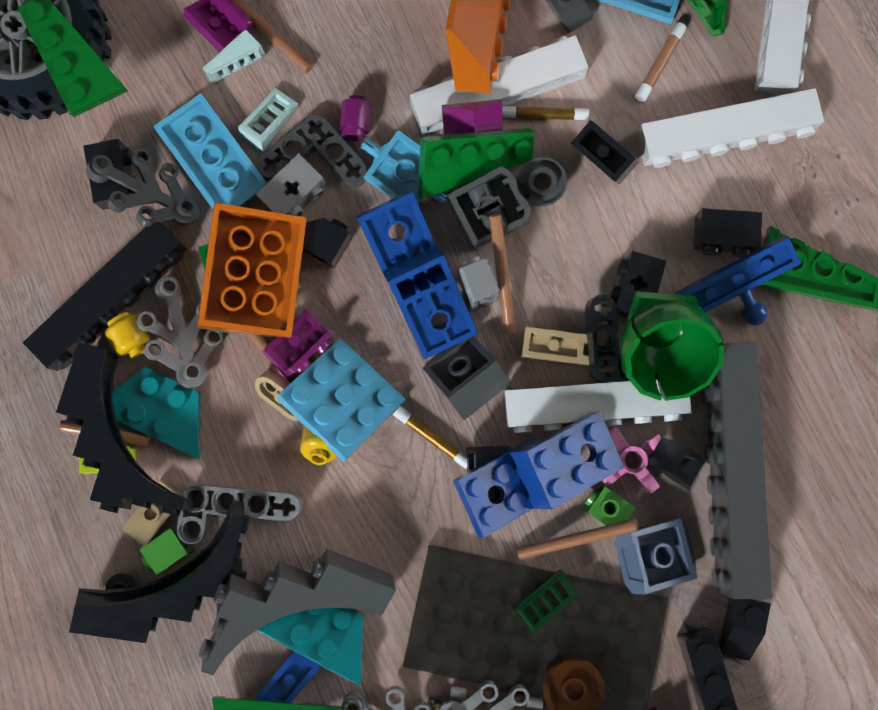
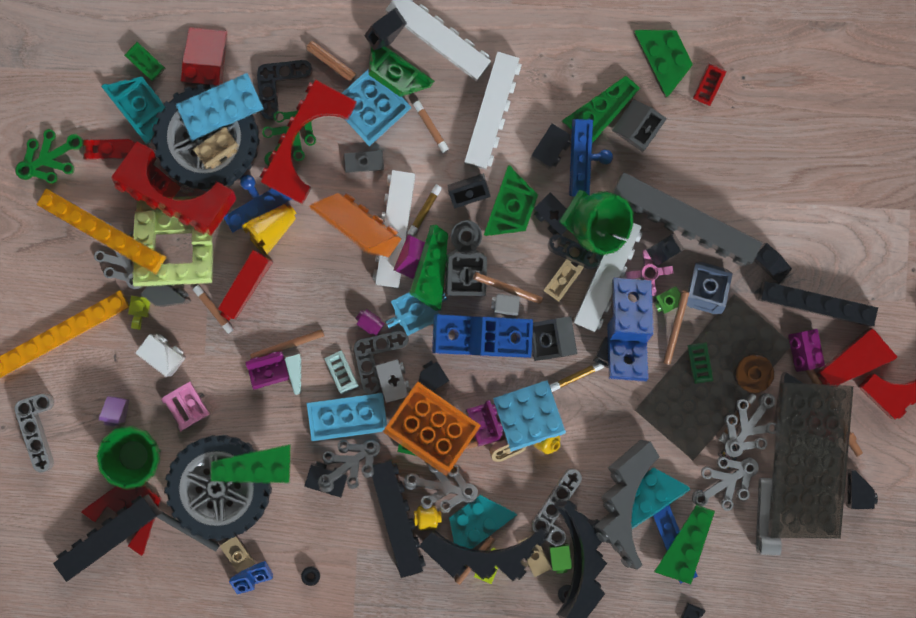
camera: 65 degrees left, 5 degrees up
none -> green wing [484,165,538,236]
none -> dark grey slope [612,99,667,152]

